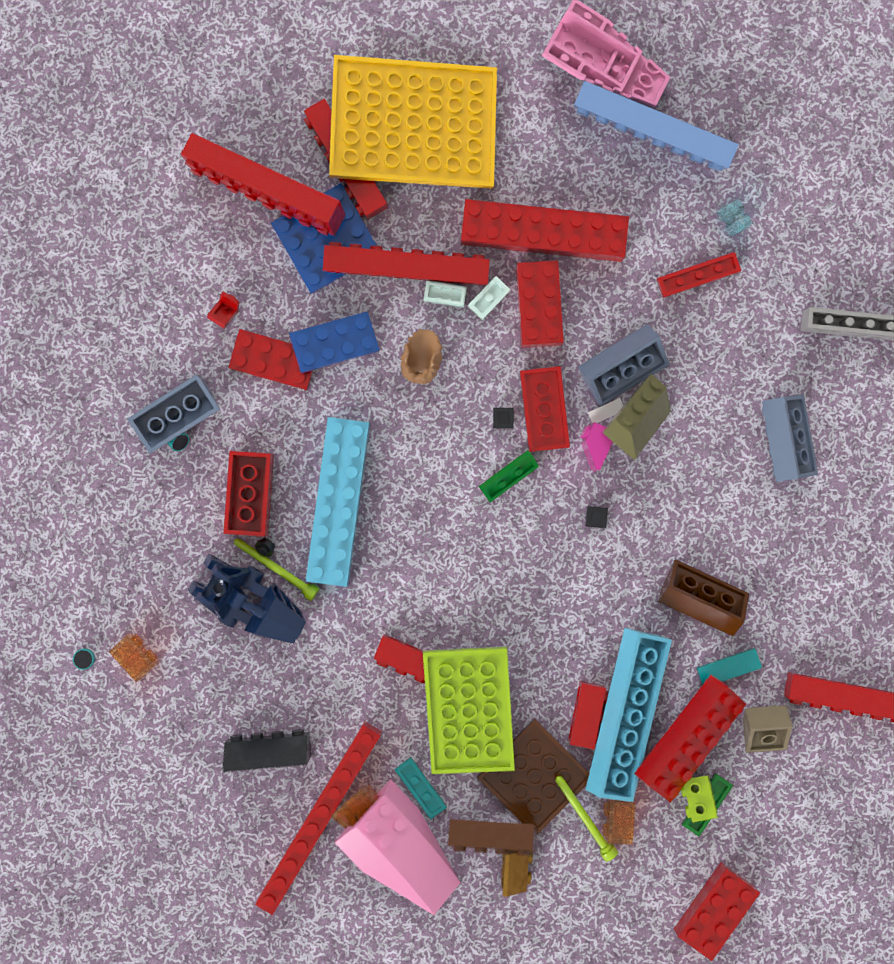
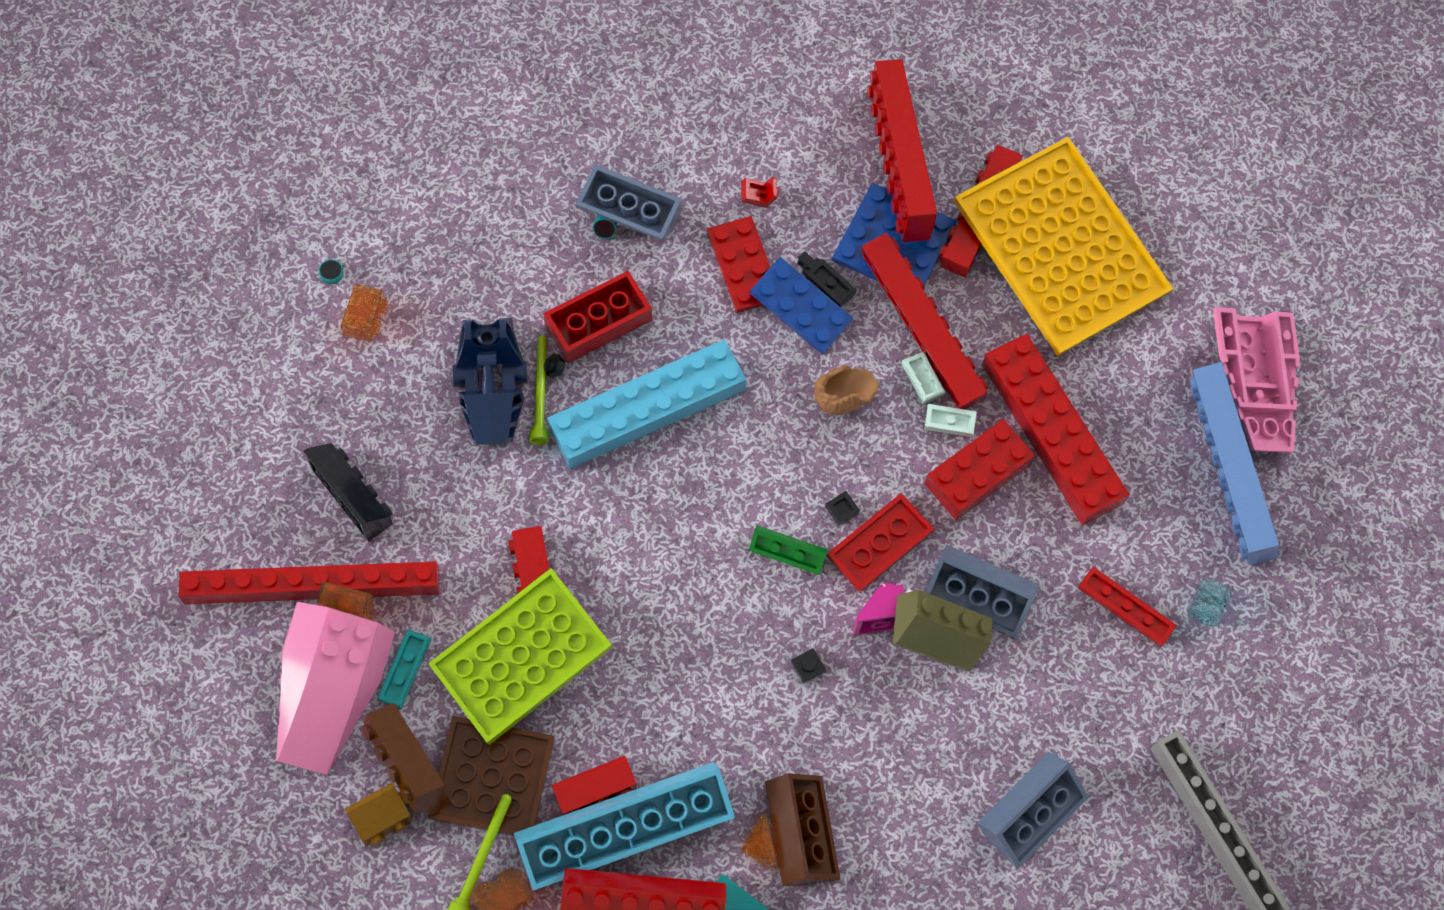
camera: 55 degrees right, 20 degrees down
none -> clear orange slope [741,814,778,871]
none -> black hinge [797,252,857,307]

